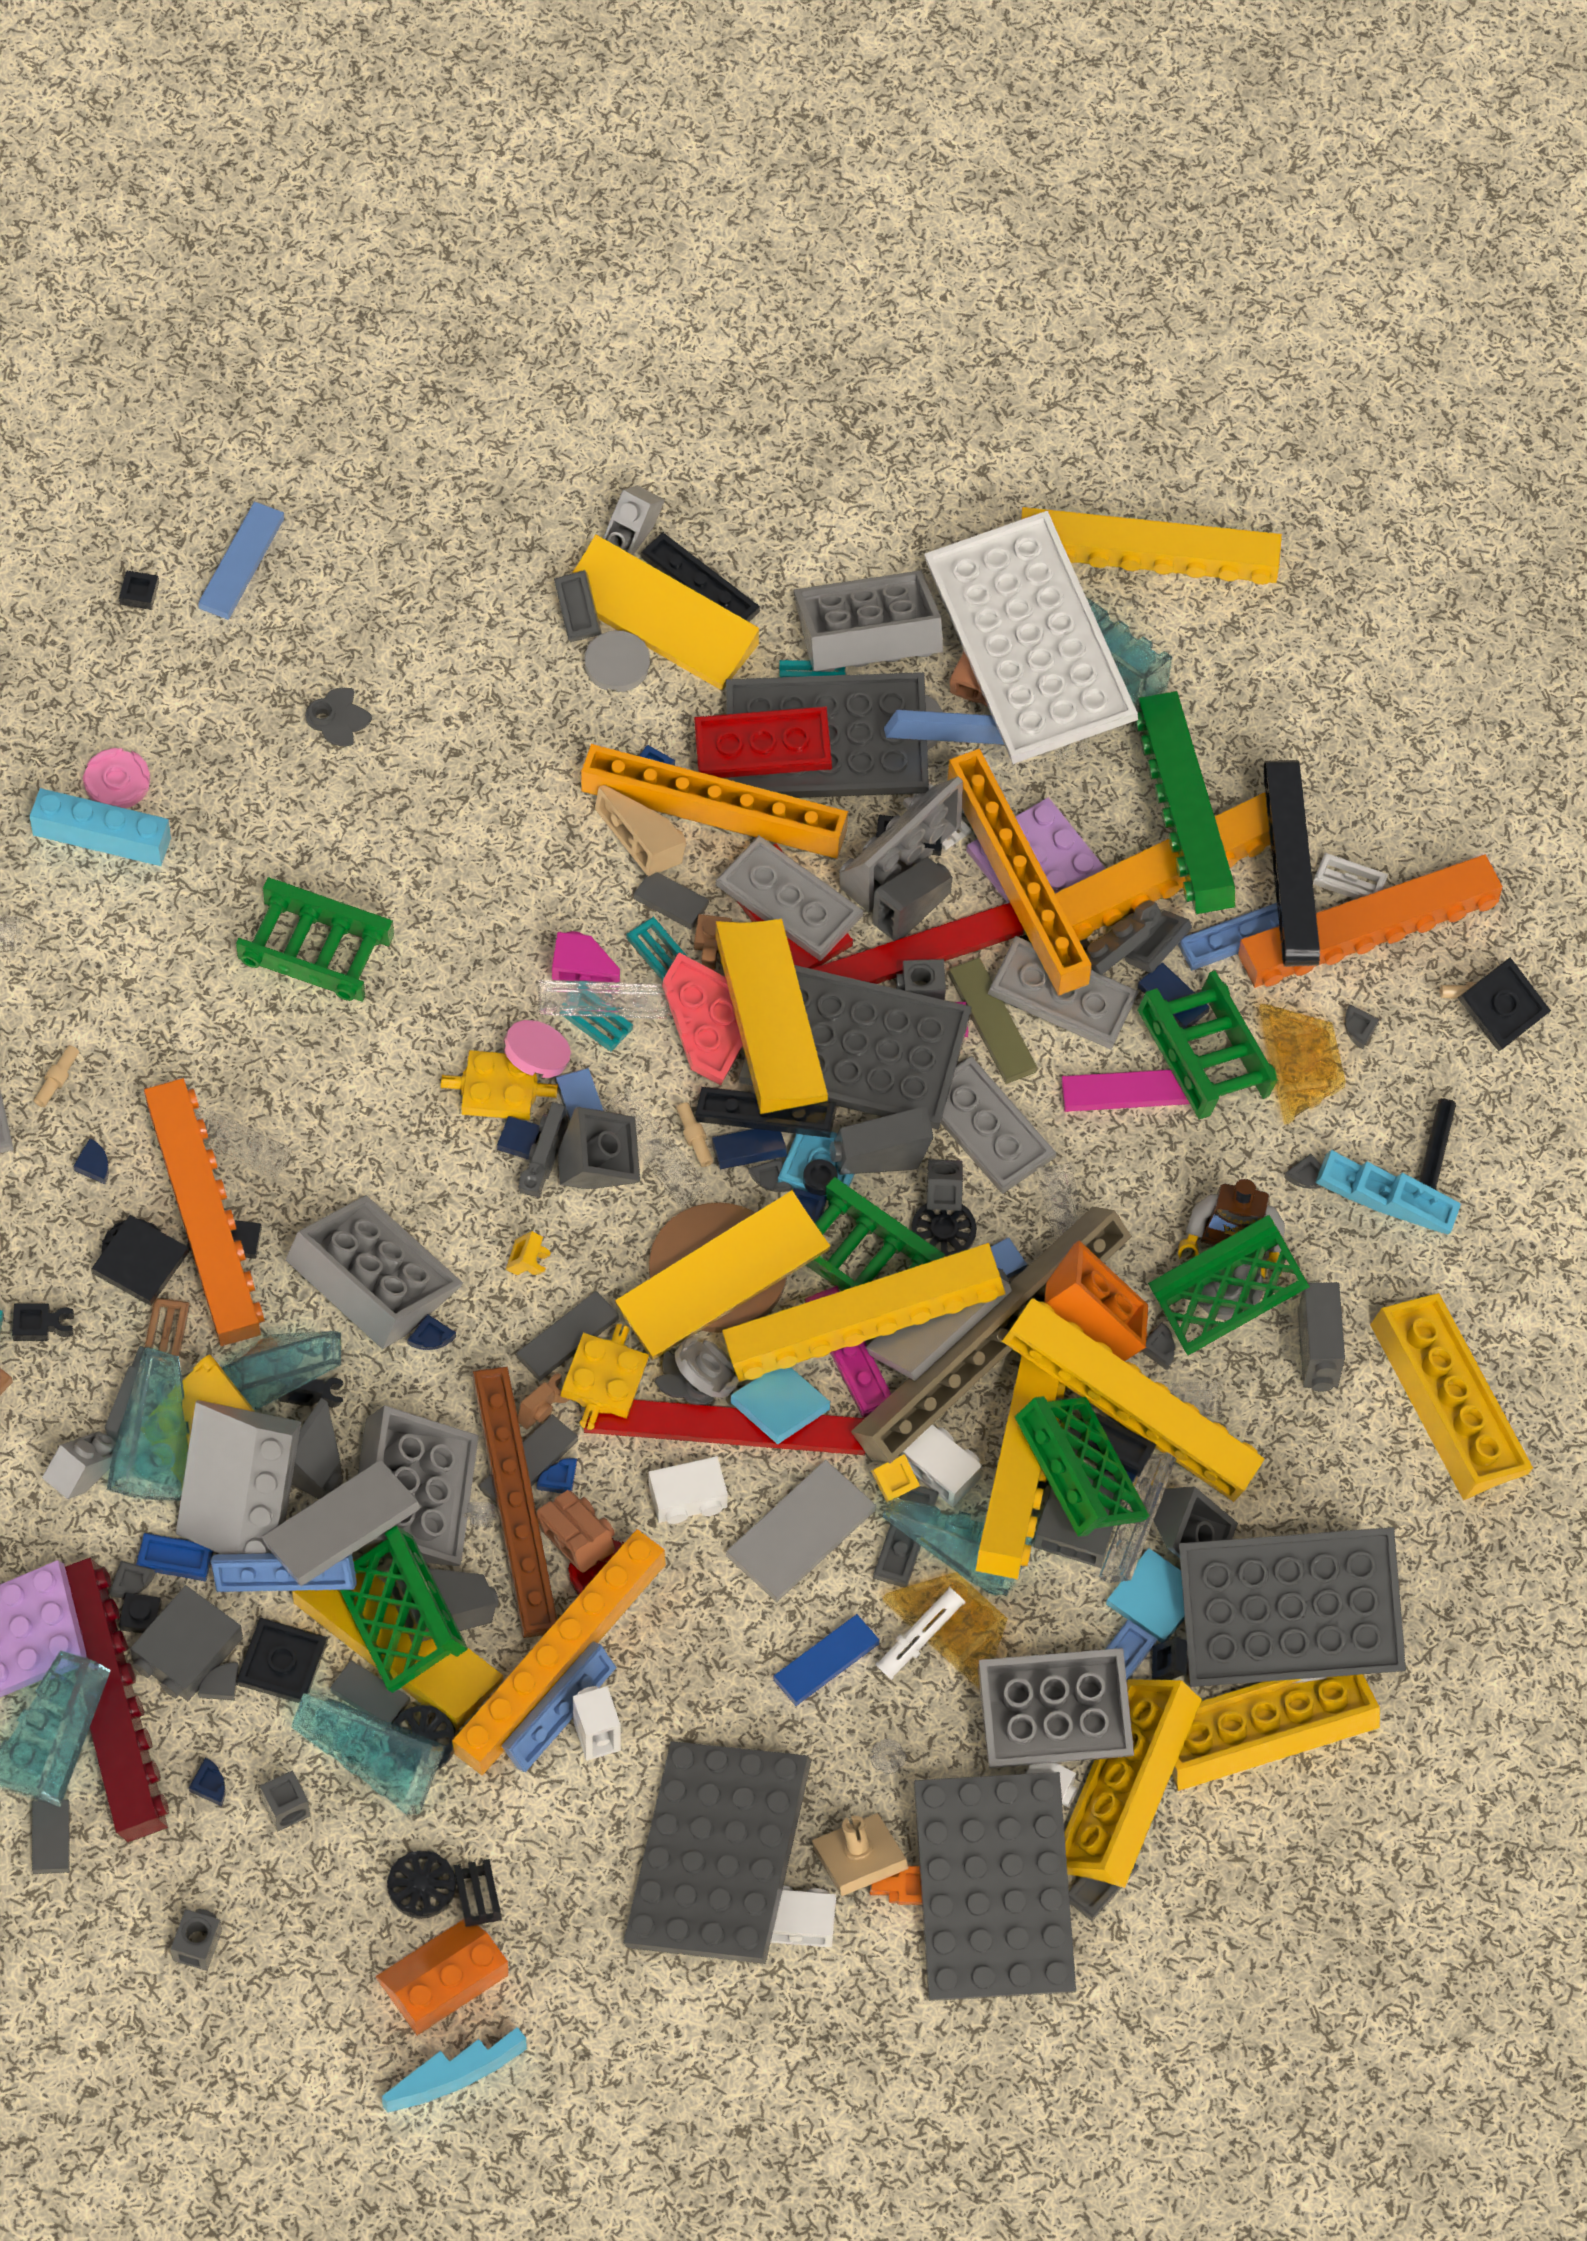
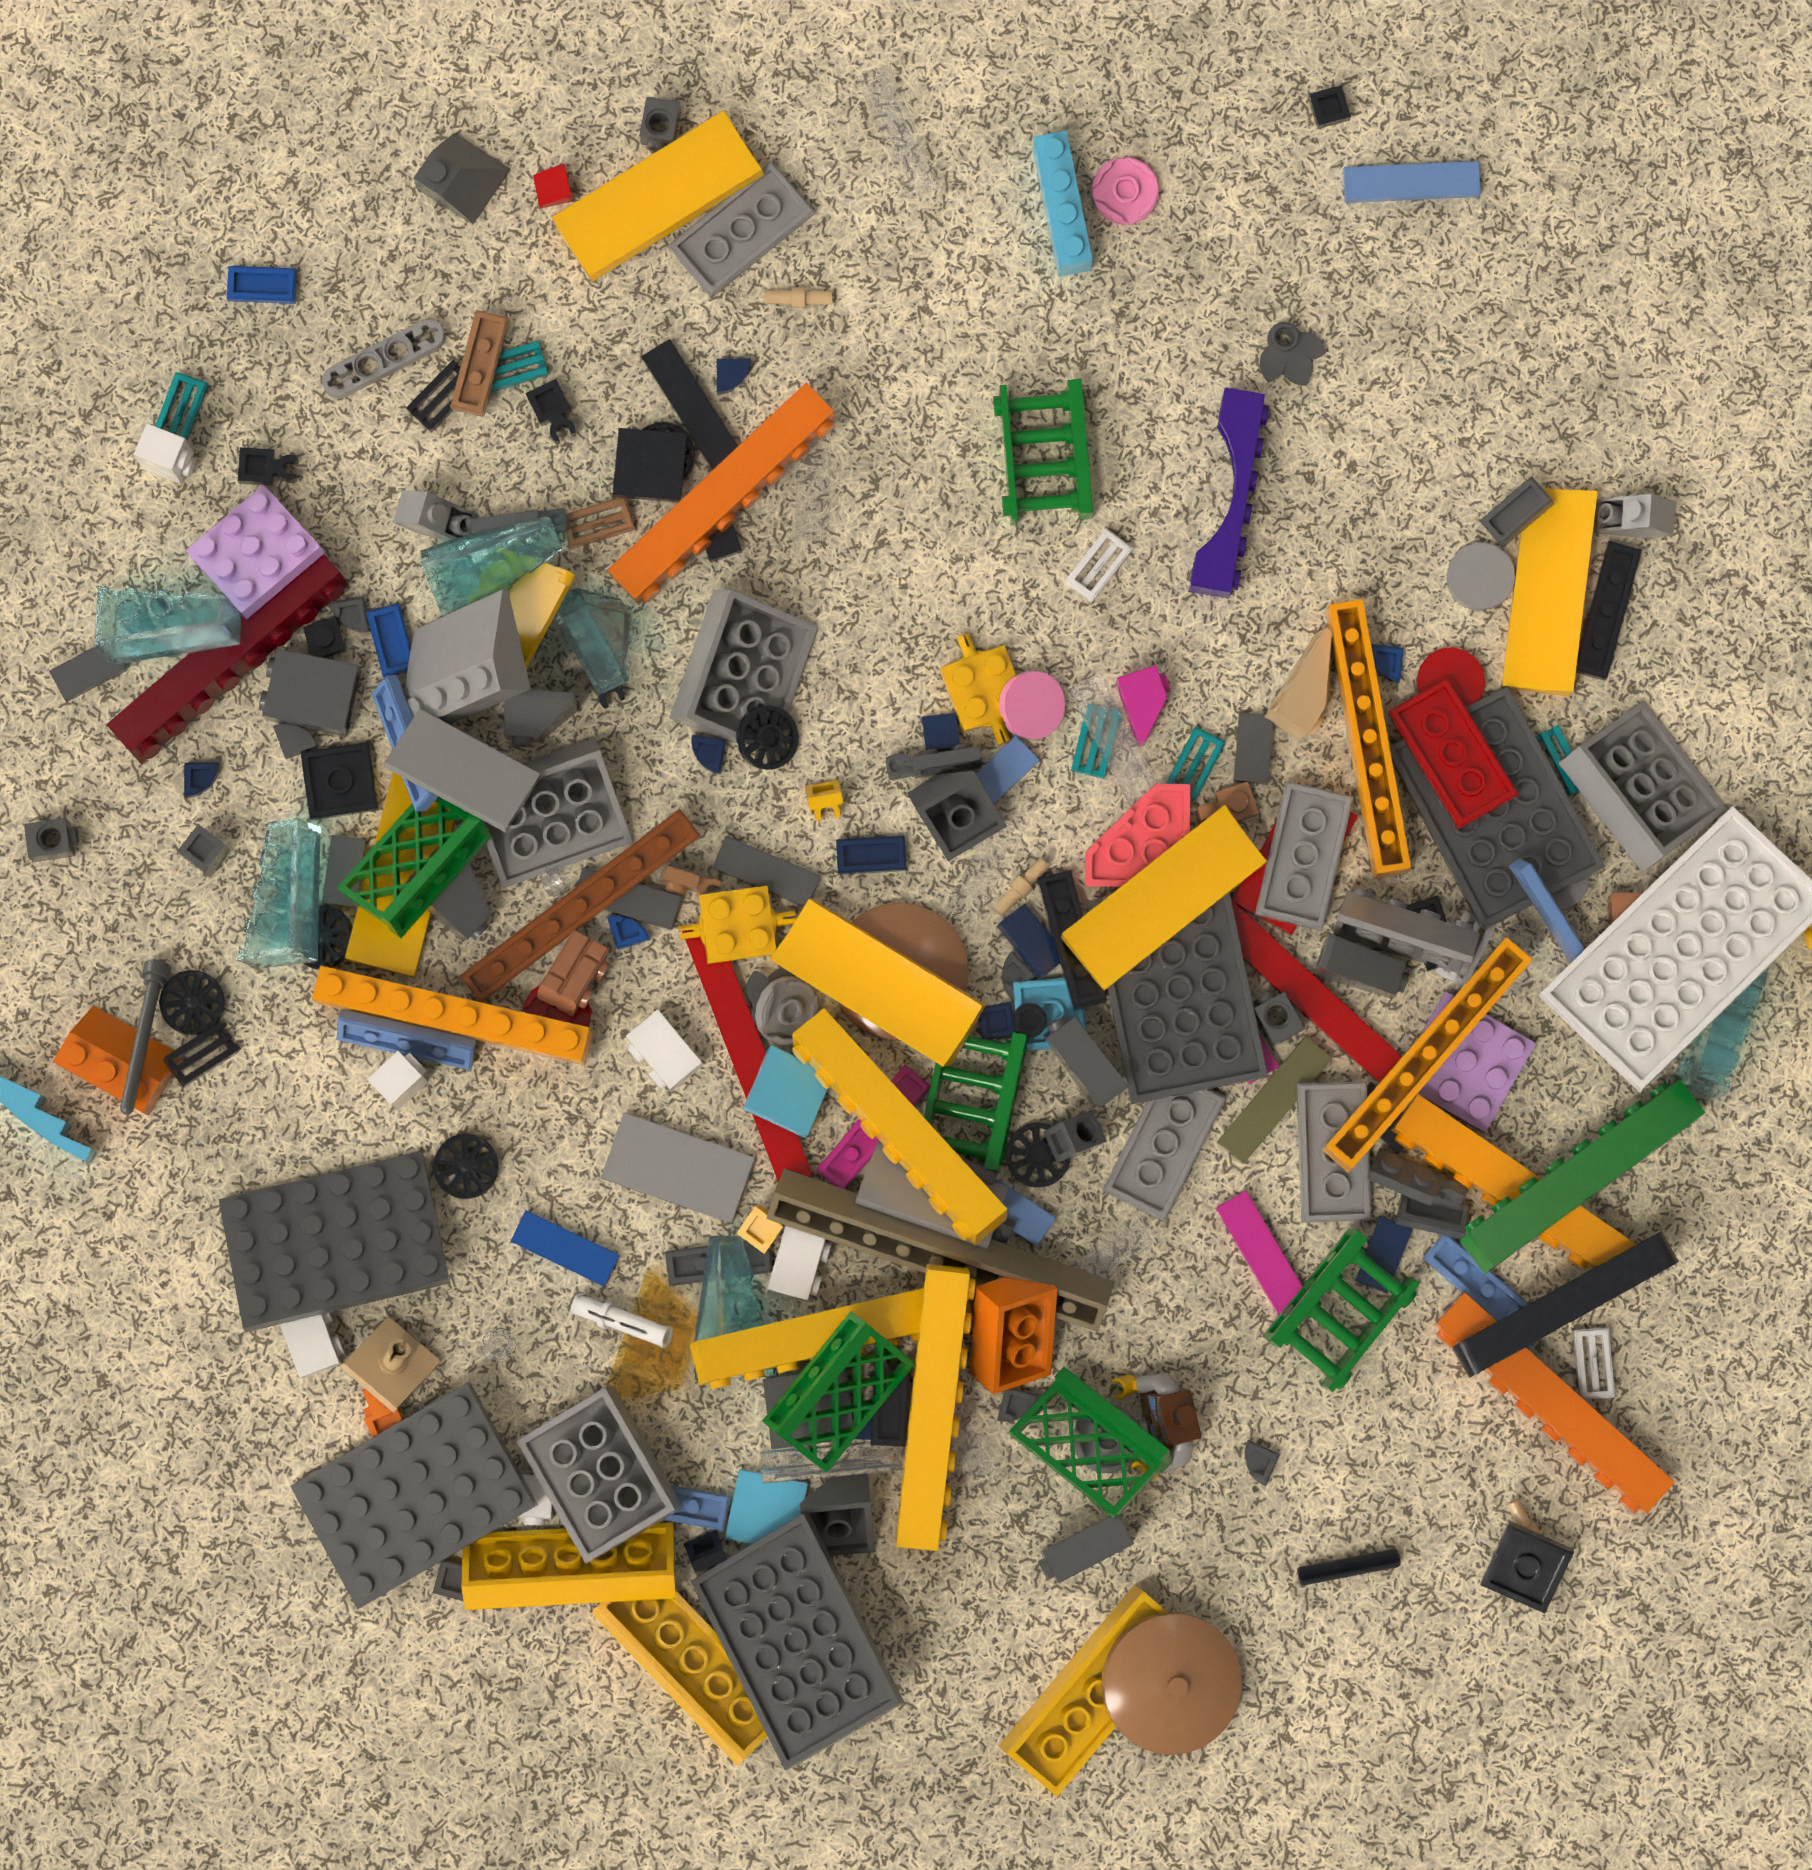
camera: 65 degrees right, 20 degrees up
clear yellow wing [1259,1004,1346,1124] -> none
medium azure slope [1315,1150,1461,1234] -> none
dark grey tile [1345,1004,1380,1049] -> none
none -> dark grey piece [120,959,172,1115]
none -> black wheel [433,1134,499,1199]
none -> black tile [641,339,738,470]
none -> black wheel [736,705,799,770]
none -> dark blue tile [836,836,907,875]
none -> white tile [1064,528,1133,603]
none -> medium nougat dish [1101,1612,1242,1755]
none -> dark purple arch [1188,387,1270,599]
none -> red tile [1416,647,1485,707]

